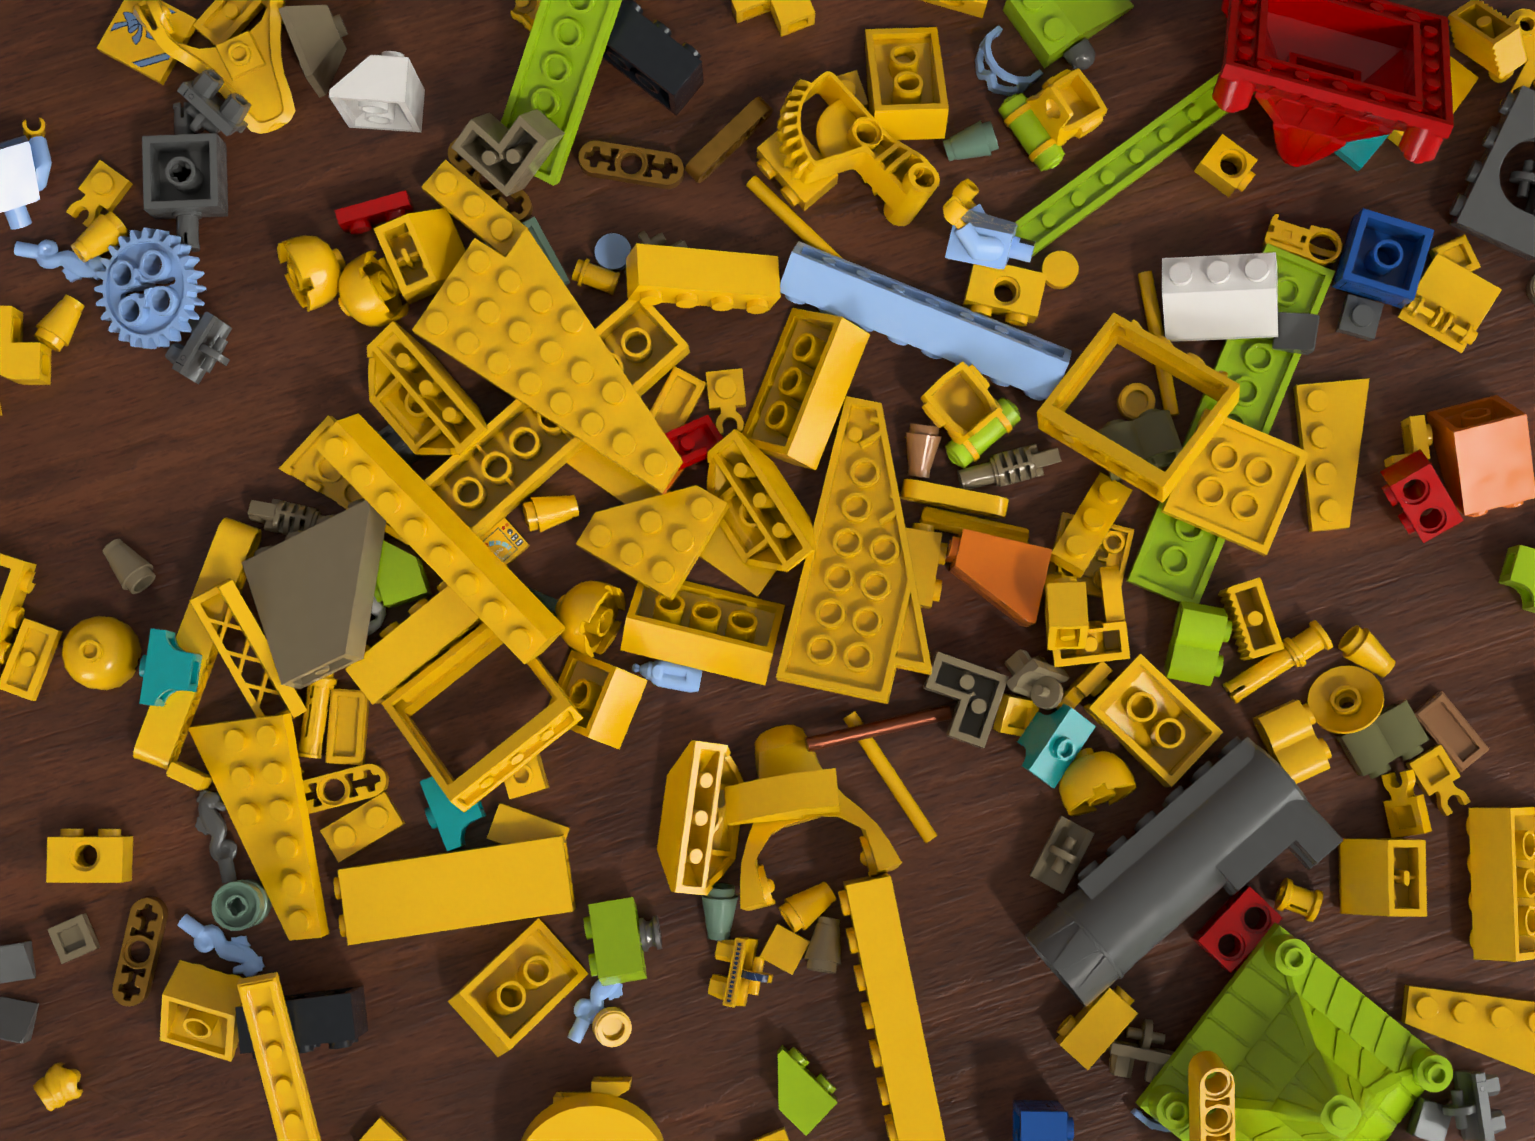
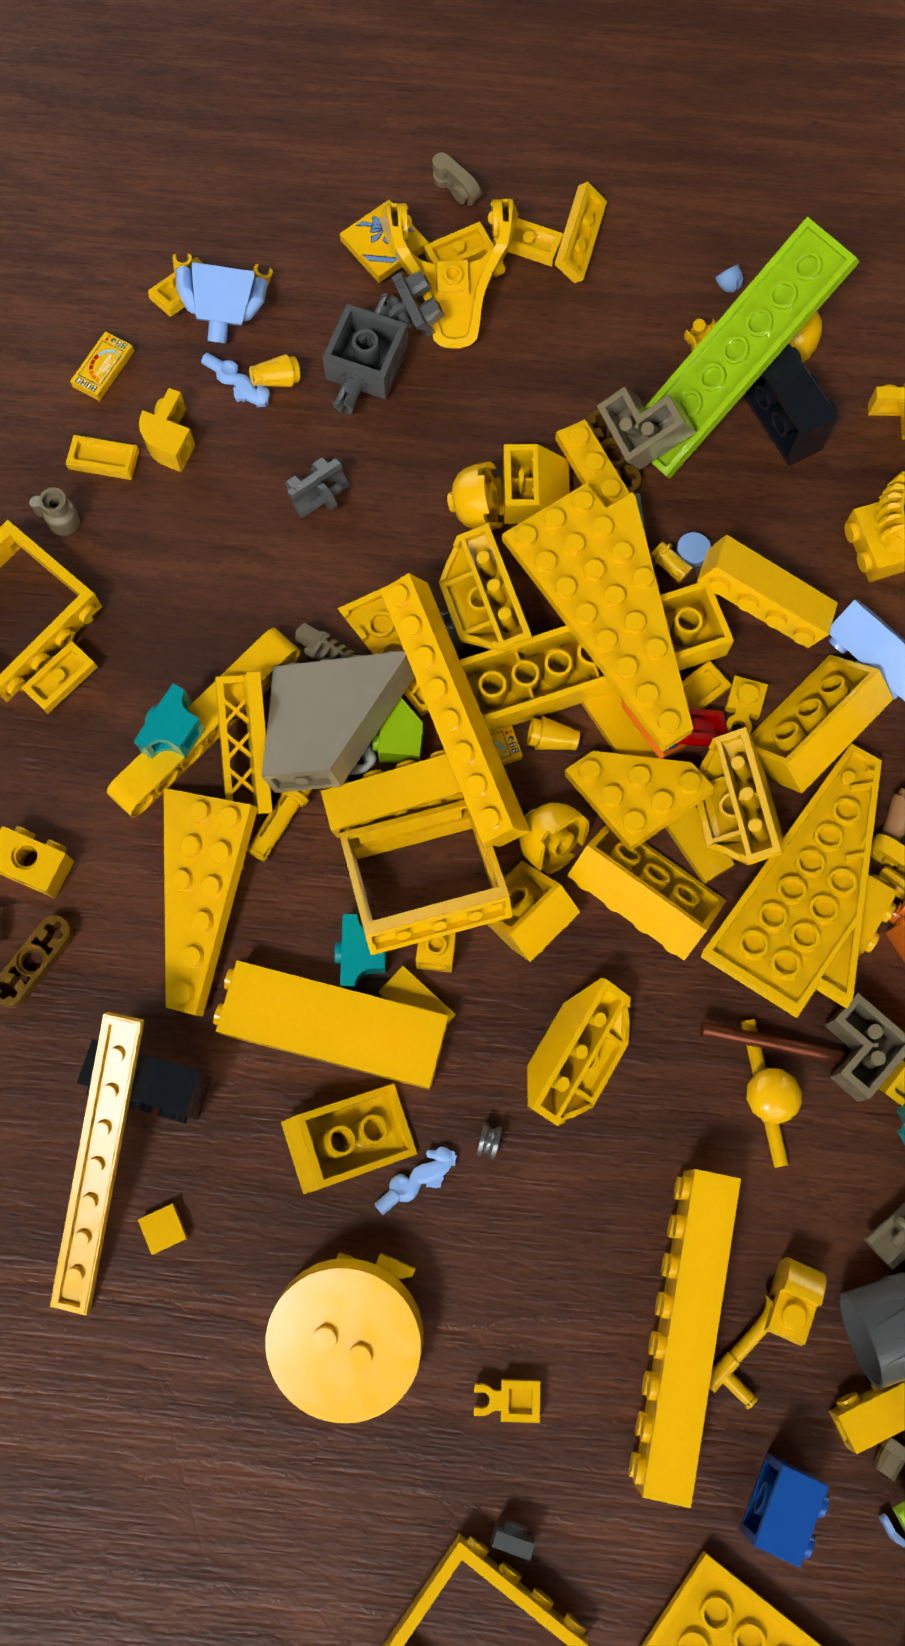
camera: 25 degrees right, 10 degrees down
yellow cone [34,295,85,352] -> none
yellow cylinder [62,616,141,690] -> none
yellow plate [66,160,133,228] -> none
light blue gear [94,228,206,349] -> none
dark tan cone [103,539,156,594] -> none
yellow slope [160,960,242,1062] -> none
yellow tile [166,762,212,790] -> none
light blue animal [177,914,265,977] -> none
dark grey animal [195,790,237,884] -> none
sand green wheel [212,879,272,931] -> none
yellow cylinder [277,235,346,312] -> none
dark tan slope [279,5,348,98] -> none
yellow beam [303,764,389,814] -> none
yellow plate [320,792,406,863] -> none
yellow tile [325,689,369,765] -> none
white slope [329,51,425,132] -> none
red plate [335,190,415,234] -> none
pearl gold beam [579,141,684,189] -> none
lime brick [583,897,647,986] -> none
yellow tile [592,1007,632,1047] -> none
light blue piece [632,659,702,693] -> none
pearl gold beam [685,96,773,183] -> none
sand green cone [701,883,739,941] -> none
yellow hips [708,937,773,1008] -> none
yellow slope [725,768,840,825] -> none
yellow animal [740,725,902,911] -> none
yellow bar [746,175,843,259] -> none
yellow tile [759,923,810,975] -> none
lime slope [777,1045,838,1136] -> none
yellow cone [778,881,836,932] -> none
dark tan cone [804,917,841,974] -> none
none -> yellow piece [709,1293,773,1409]
none -> yellow hair [746,1068,802,1124]
none -> yellow brick [764,1257,826,1346]

